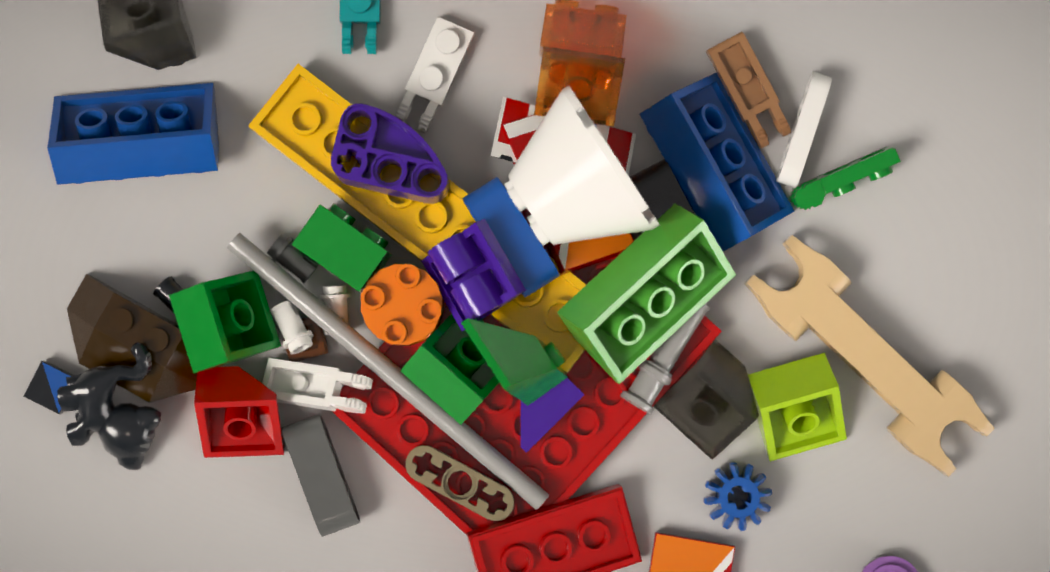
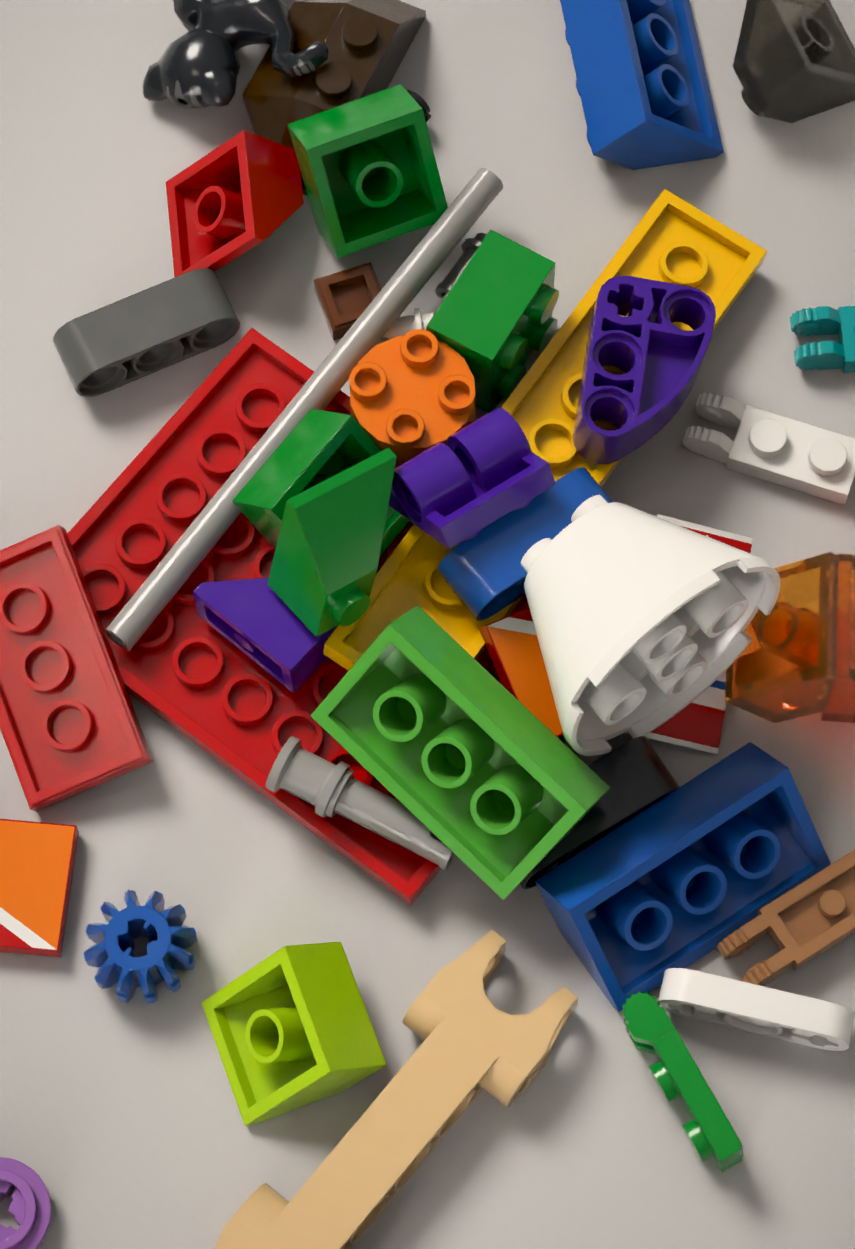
camera: 90 degrees right, 20 degrees down
white hinge [262,358,373,414] -> none
white pin [270,300,313,354] -> none
dark tan beam [405,445,514,521] -> none
clear smoke slope [653,339,759,460] -> none

